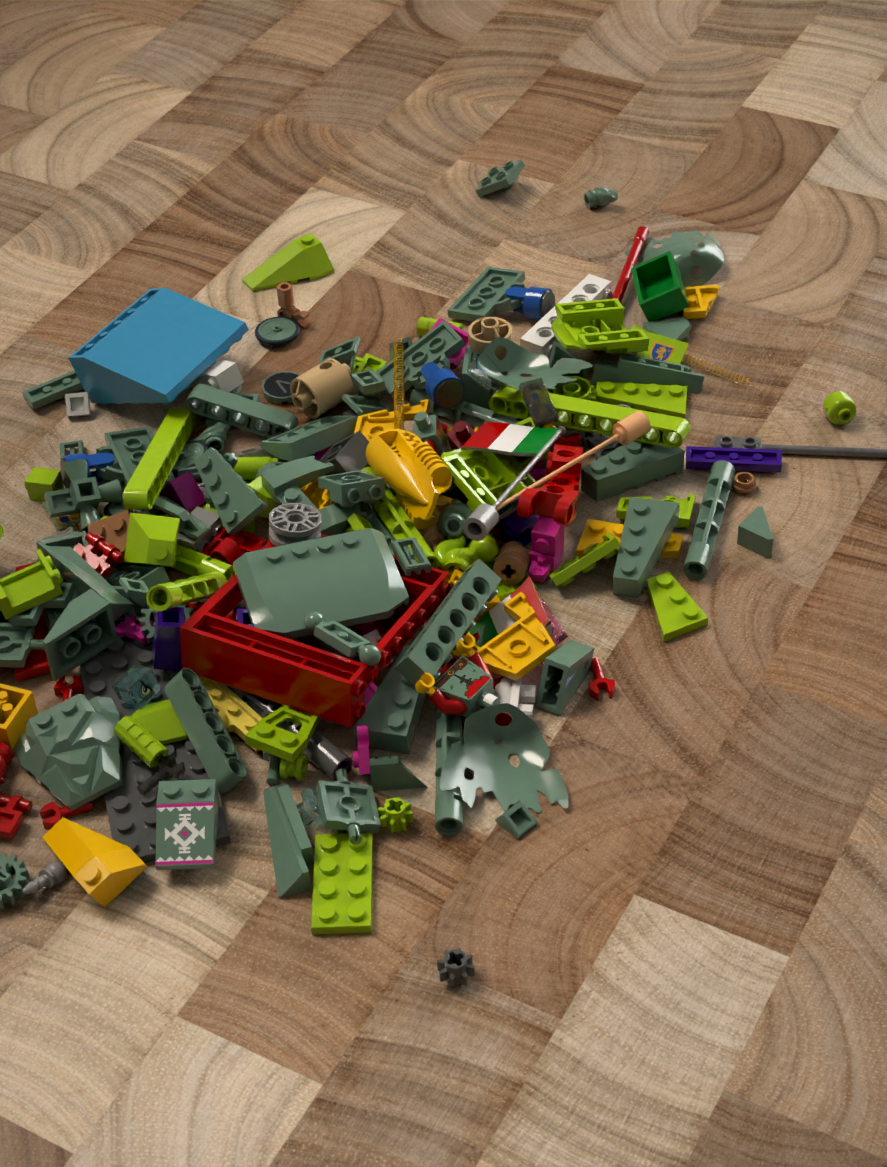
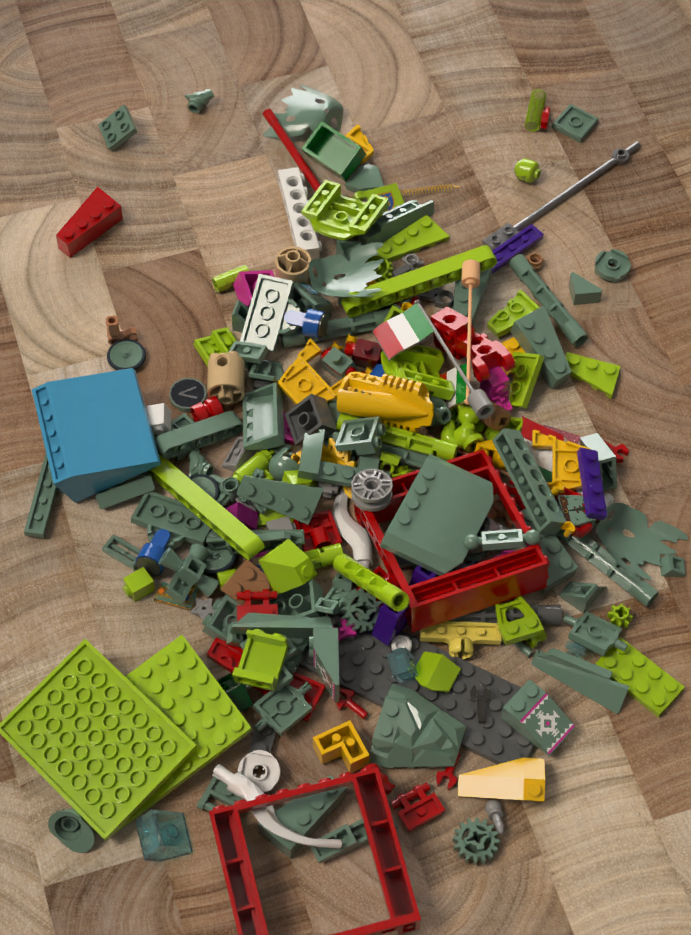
camera: 50 degrees left, 15 degrees up
white plate [65,392,91,417] -> none
lime axle [113,716,169,768] -> none
sand green beam [165,668,247,793] -> none
lime wedge [242,233,334,292] -> none
sand green slope [318,336,361,377] -> none
dark pink plate [353,725,371,775] -> none
sand green tile [391,537,431,577] -> none
yellow piece [394,338,405,430] -> none
sand green plate [447,267,555,321] -> none
clear smoke tile [519,377,559,427] -> none
none -> red wedge [56,186,123,258]
none -> sand green slope [95,473,155,509]
none -> red wheel [190,396,224,423]
none -> white tile [391,635,412,657]
none -> dark purple plate [577,447,607,520]
none -> sand green plate [594,249,631,283]

